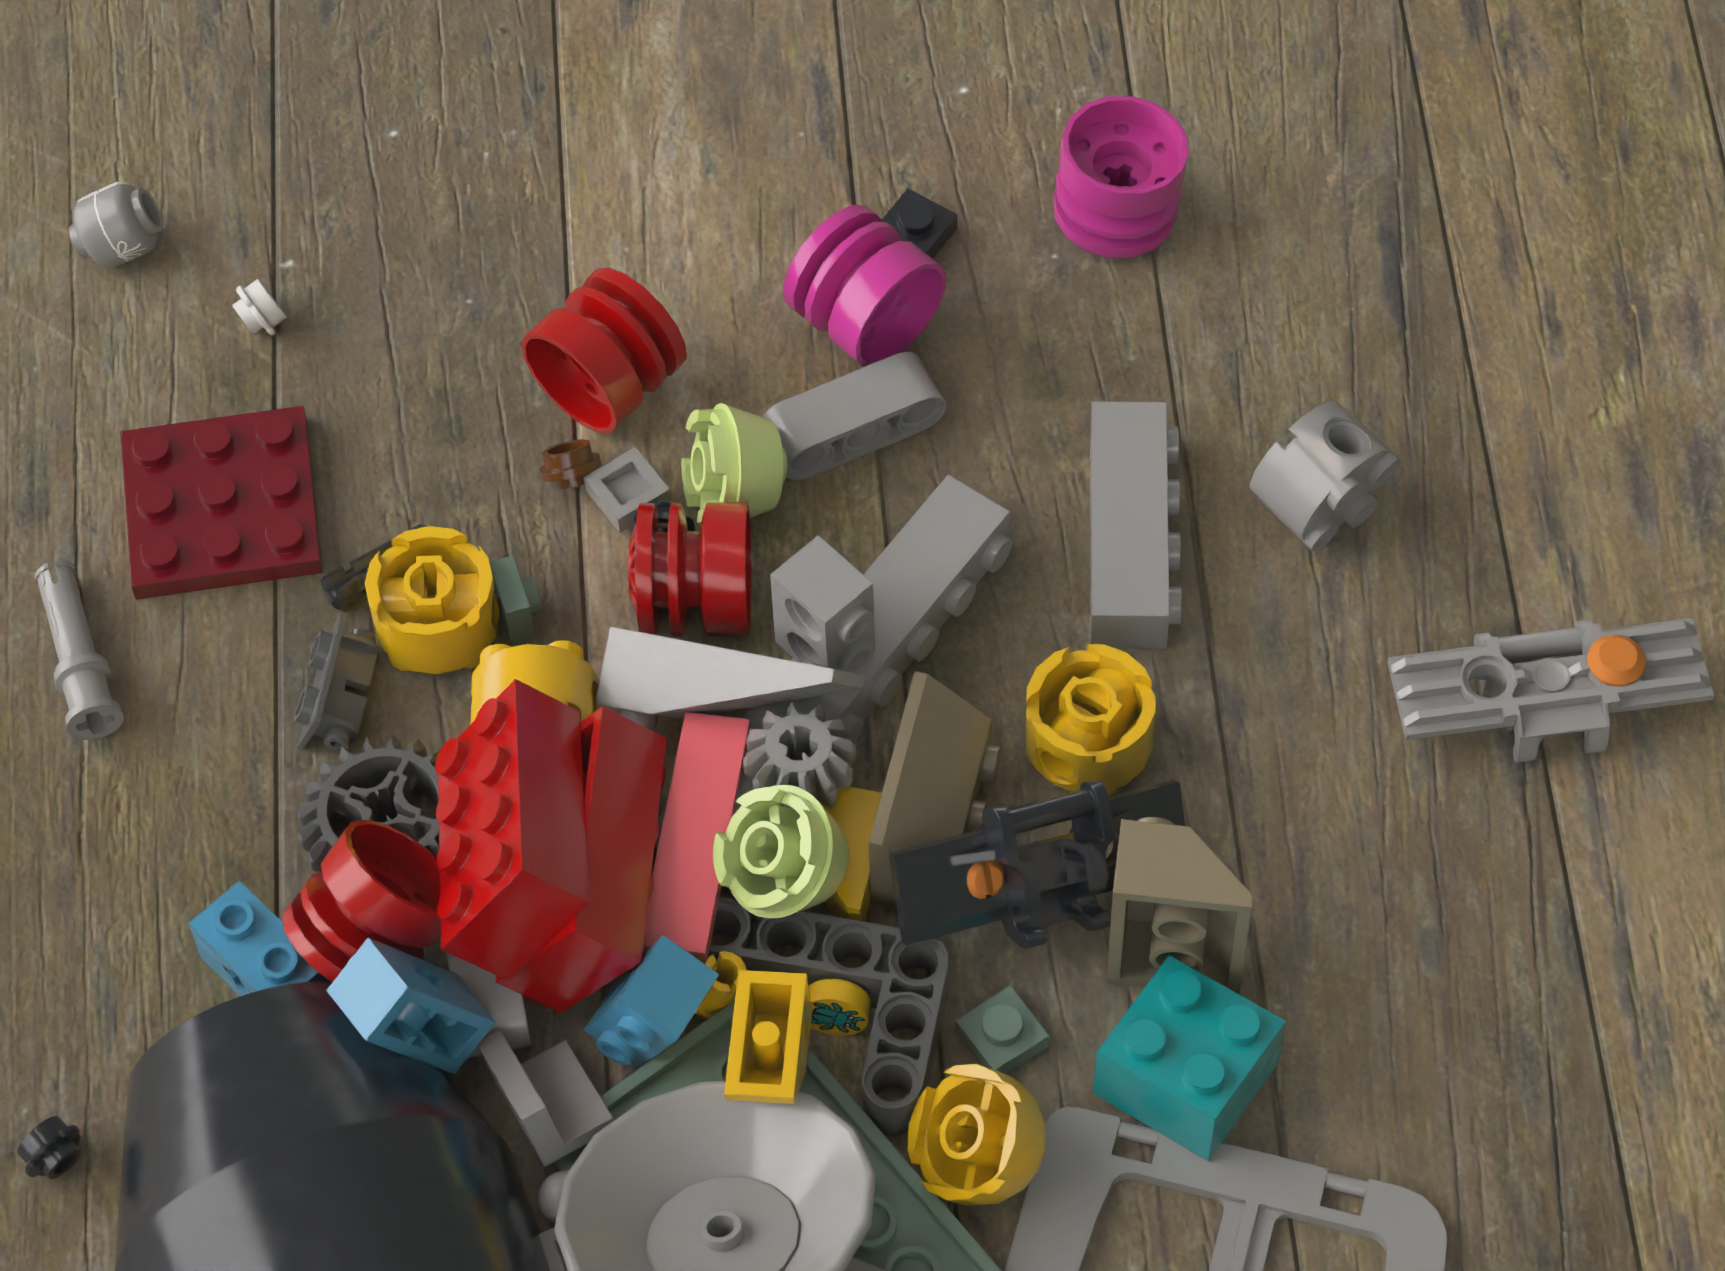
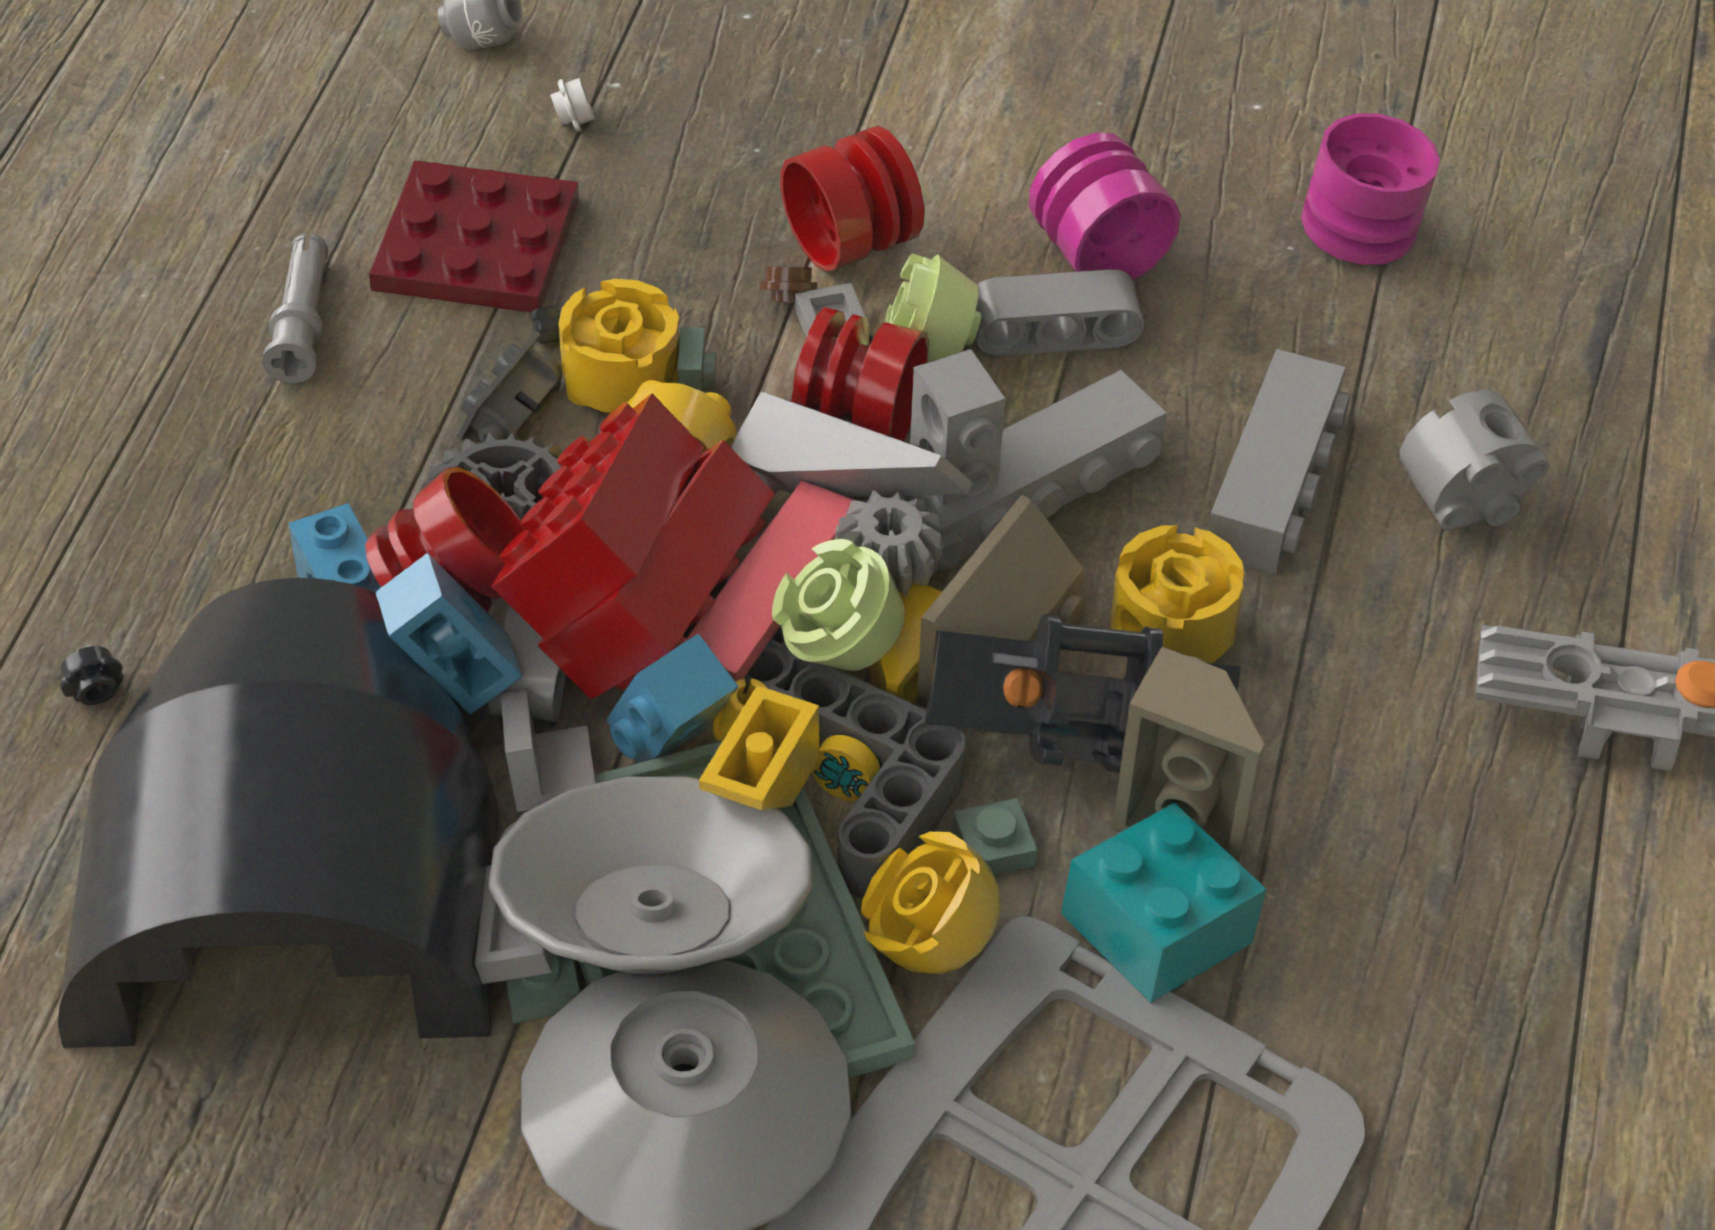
camera: 15 degrees right, 10 degrees down
black plate [882,188,958,259] -> none

